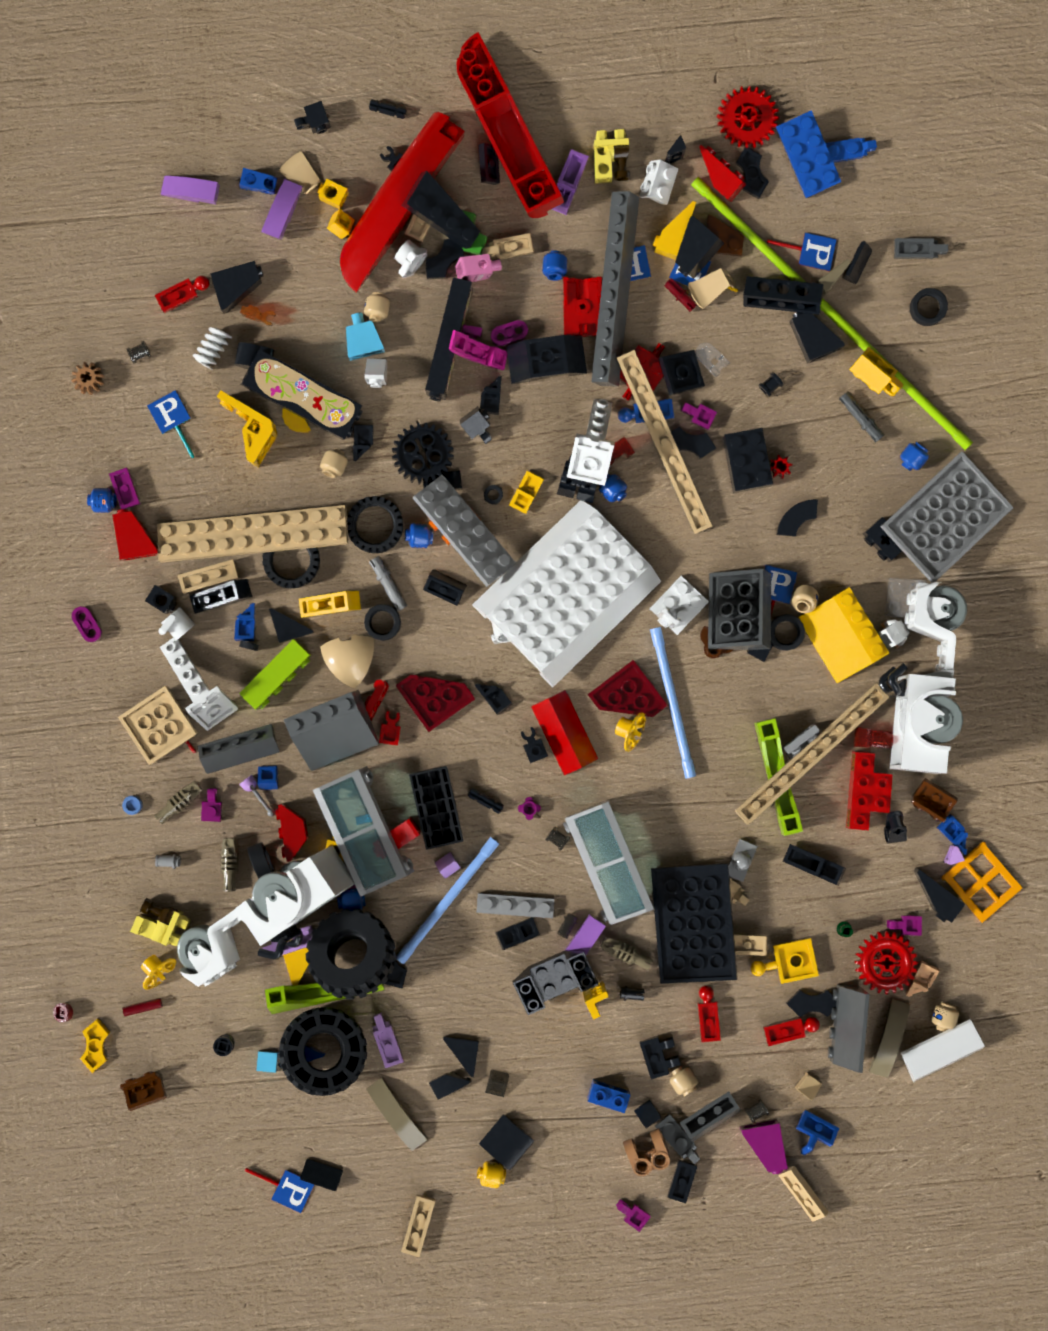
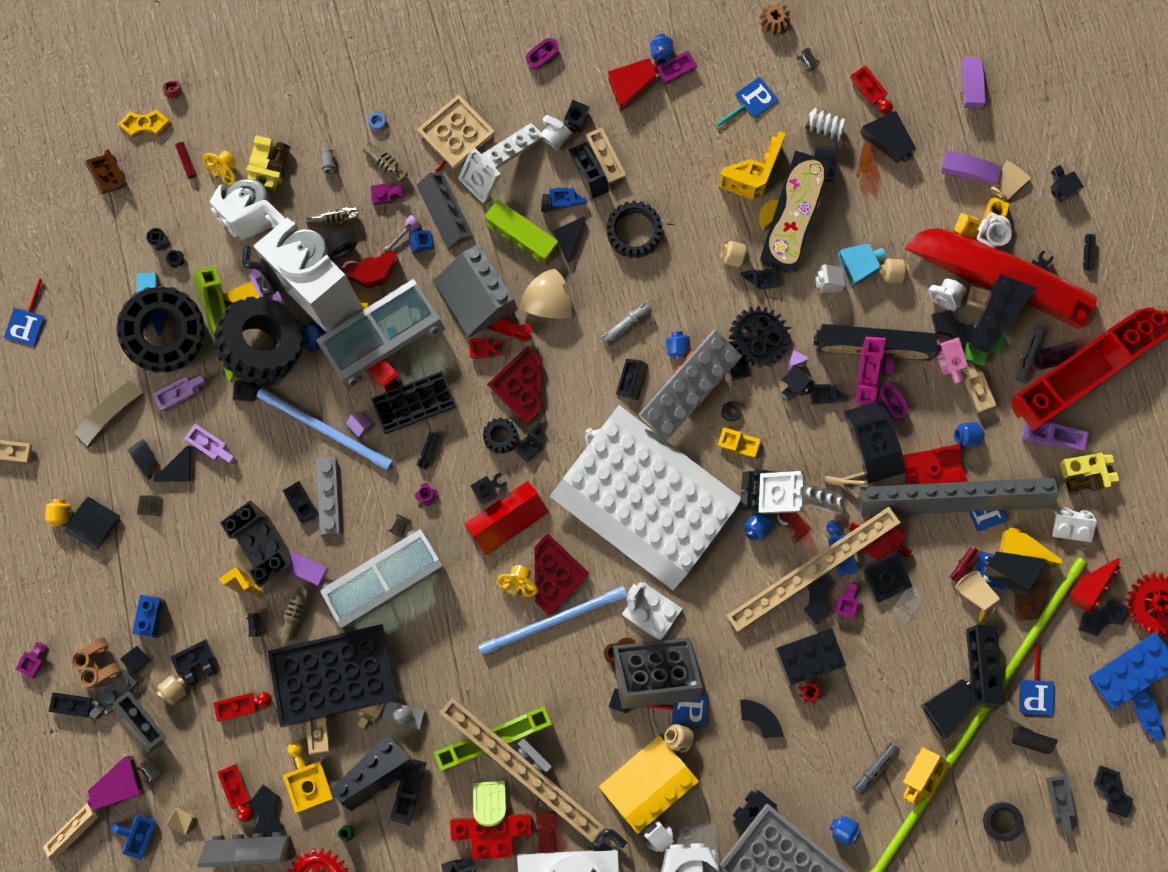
camera: 85 degrees right, 10 degrees down
tan plate [157,505,348,563] -> none
blue leg [239,168,278,195] -> none
yellow slope [299,591,361,618] -> none
black slope [300,1158,343,1191] -> none
black tyre [347,496,403,553] -> none
black tyre [364,604,401,641] -> none
clear smoke pin [557,913,578,939] -> none
black slope [665,135,686,164] -> none
black bush [758,372,784,398] -> none
black tyre [771,614,805,651] -> none
none -> black plate [166,250,185,268]
none -> lavender hinge [184,424,236,464]
none -> black wedge [330,734,419,811]
none -> yellowish green window [473,781,506,827]
none -> black tyre [483,417,518,454]
none -> lavender slope [788,350,808,371]
none -> tan plant [825,472,866,499]
none -> white piece [977,212,1012,248]
none -> dark grey pin [1015,327,1046,383]
none -> black tile [1093,765,1133,818]

